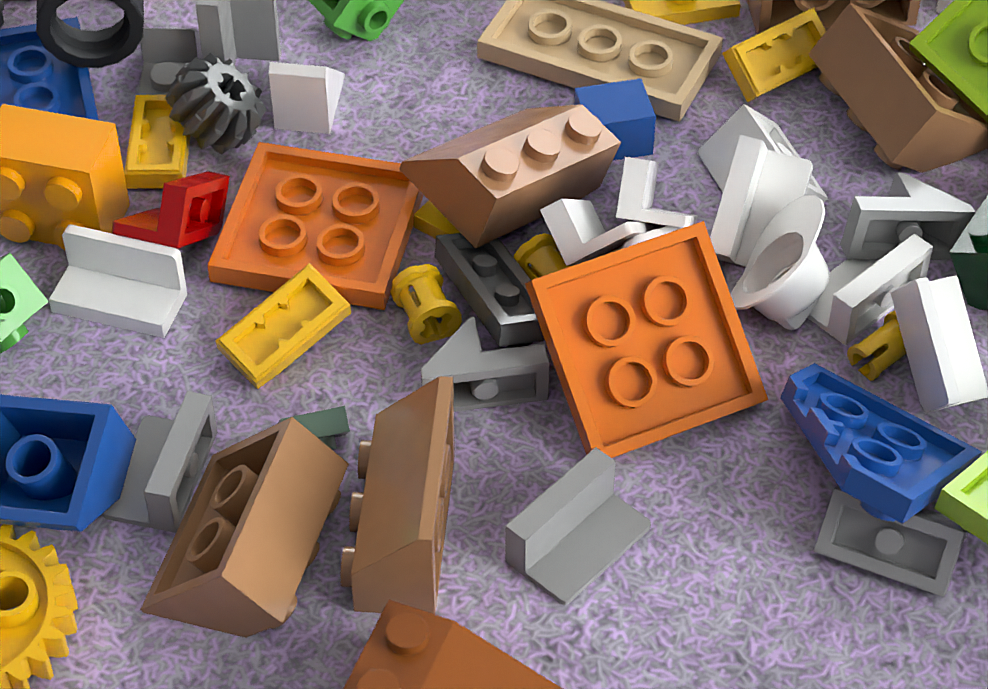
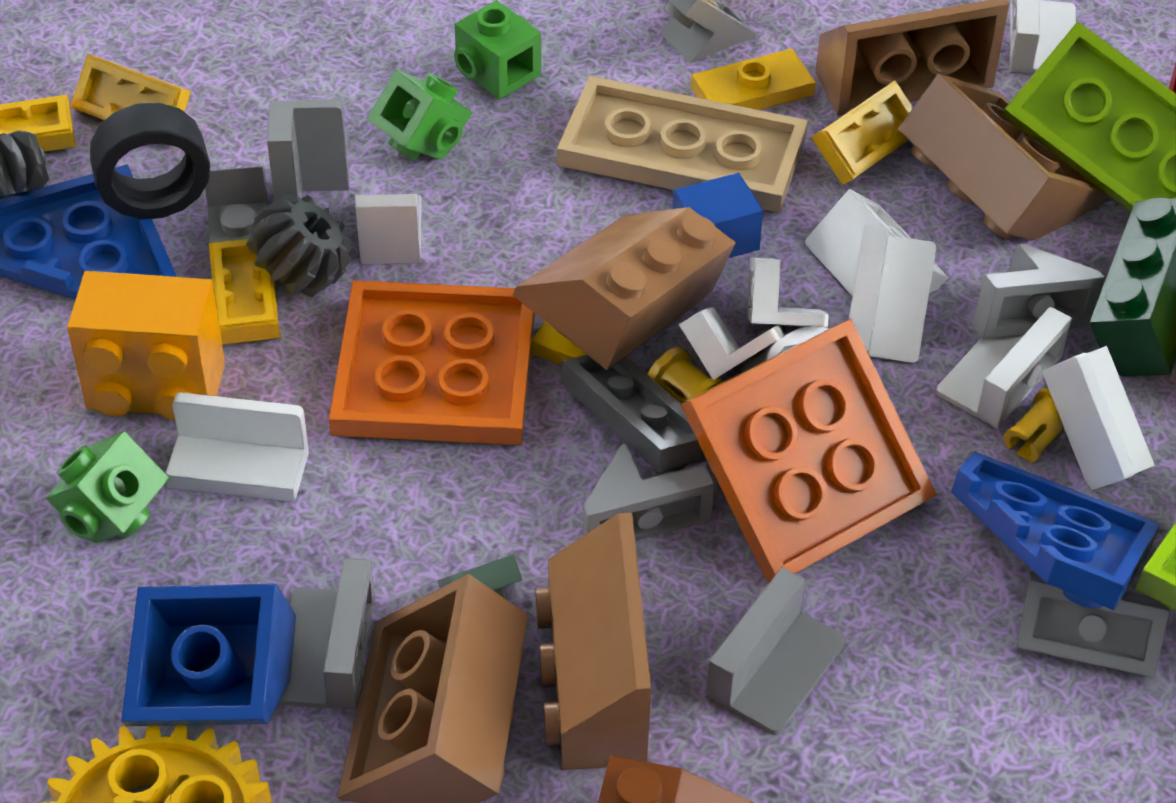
camera: 10 degrees left, 0 degrees up
red panel [112,171,230,248] -> none
yellow plate [215,263,352,389] -> none
yellow bush [390,264,462,345] -> none
white piece [730,195,829,330] -> none

